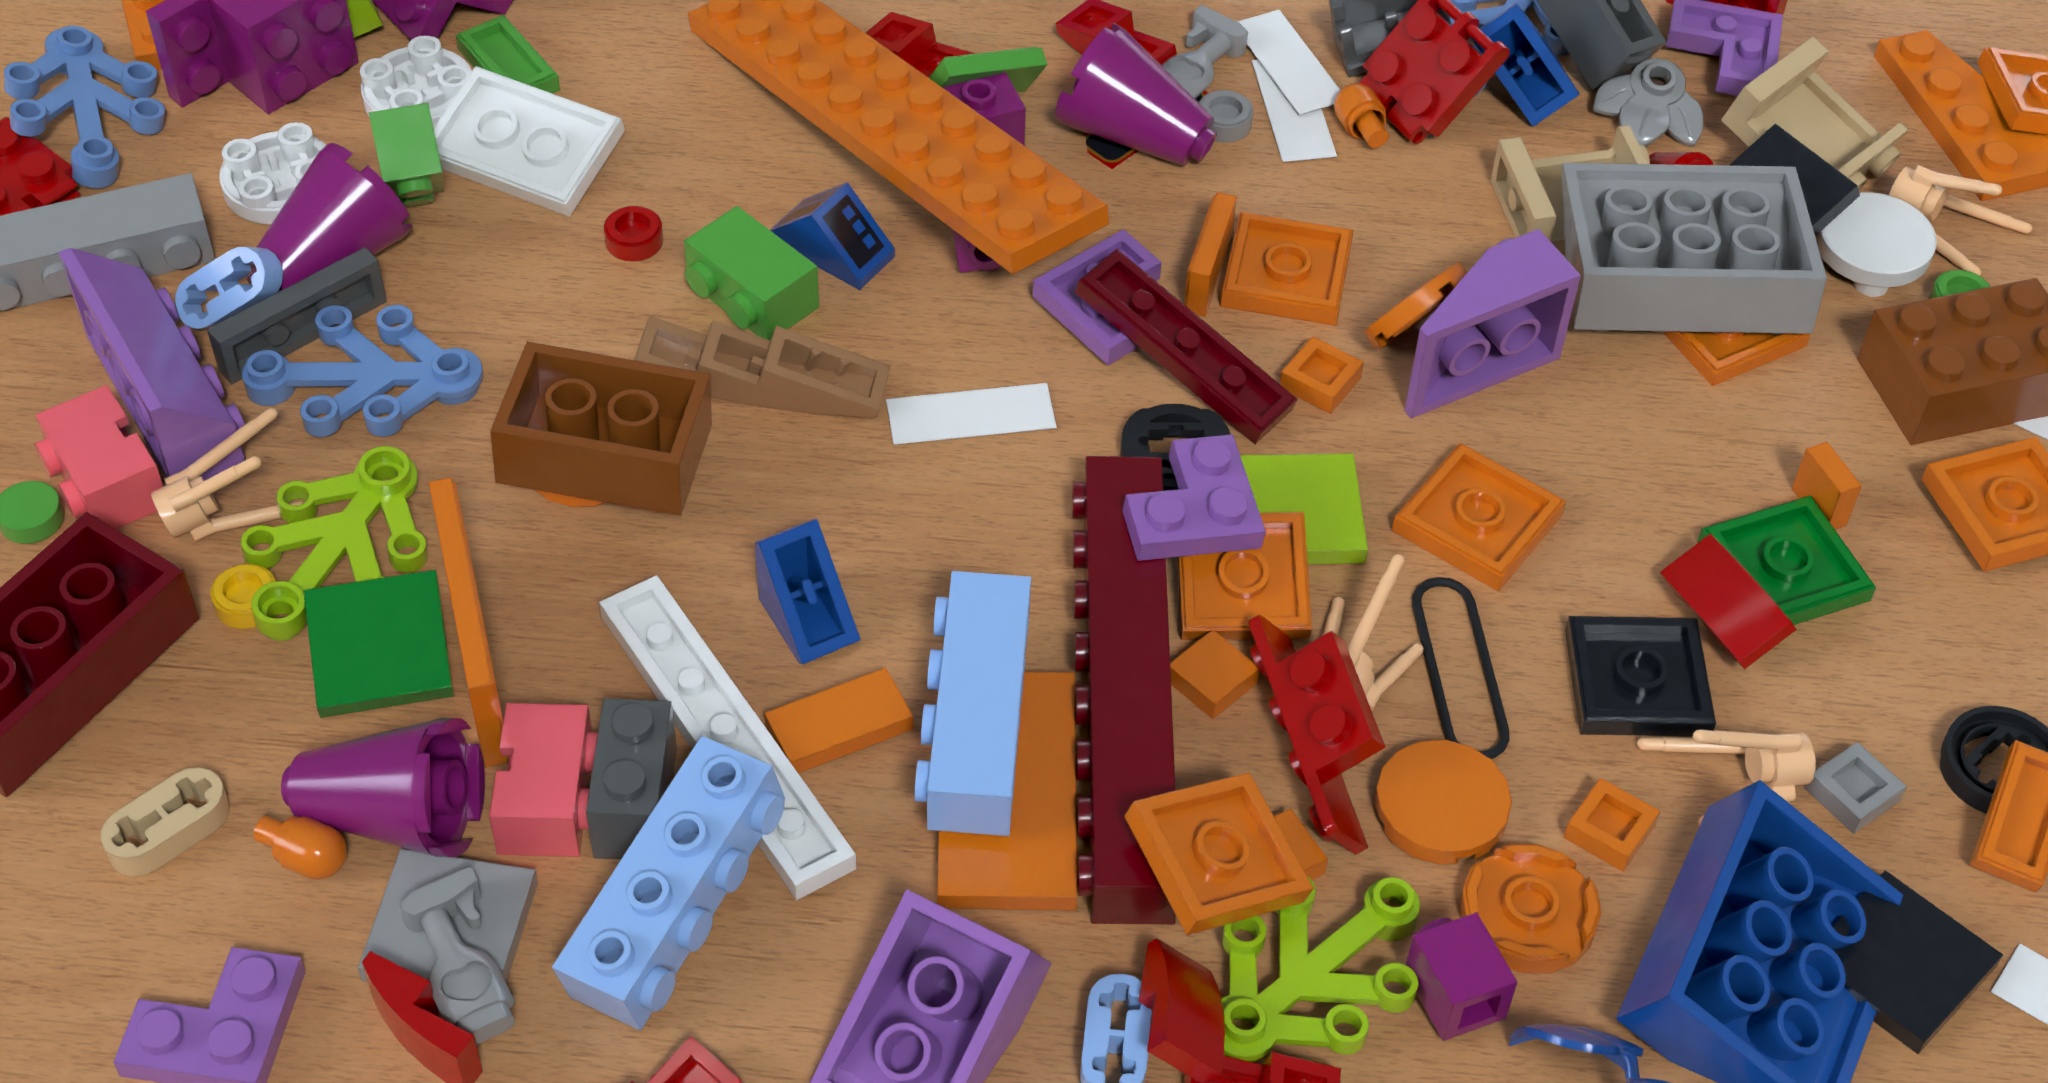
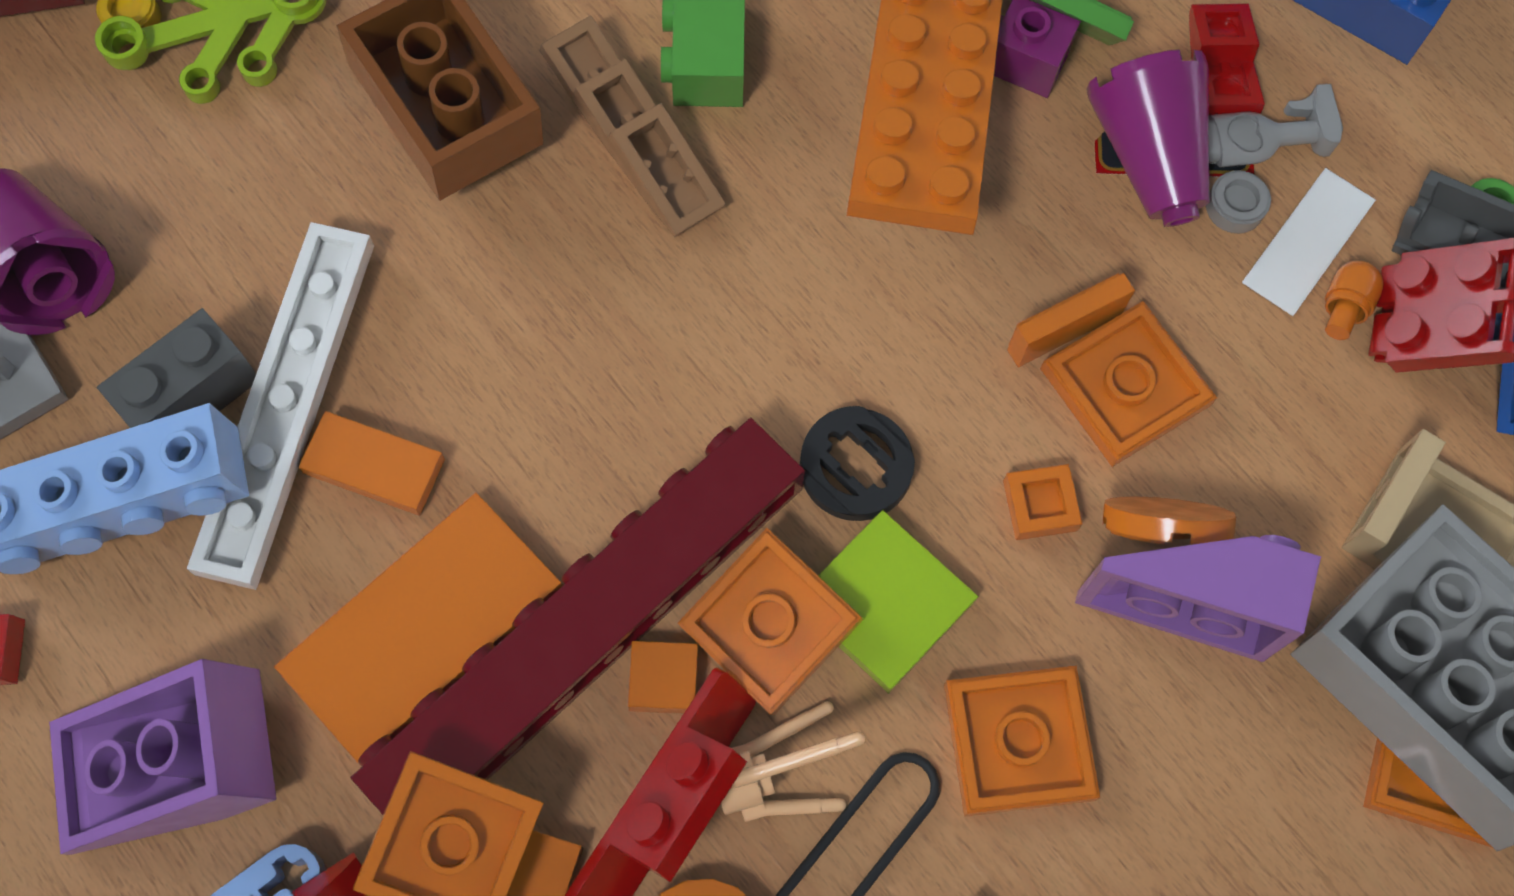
camera: 45 degrees right, 20 degrees up
green tile [303,570,454,718] -> none
orange tile [429,477,509,768] -> none
coral brick [489,703,598,857] -> none
blue slope [755,518,861,664] -> none
blue slope [770,182,895,290] -> none
white sticker [886,383,1057,445] -> none
light blue brick [914,571,1031,836] -> none
medium lavender plate [1032,229,1162,365] -> none
dark red tile [1075,249,1298,445] -> none
medium lavender plate [1122,434,1266,561] -> none
white sticker [1237,10,1340,115] -> none

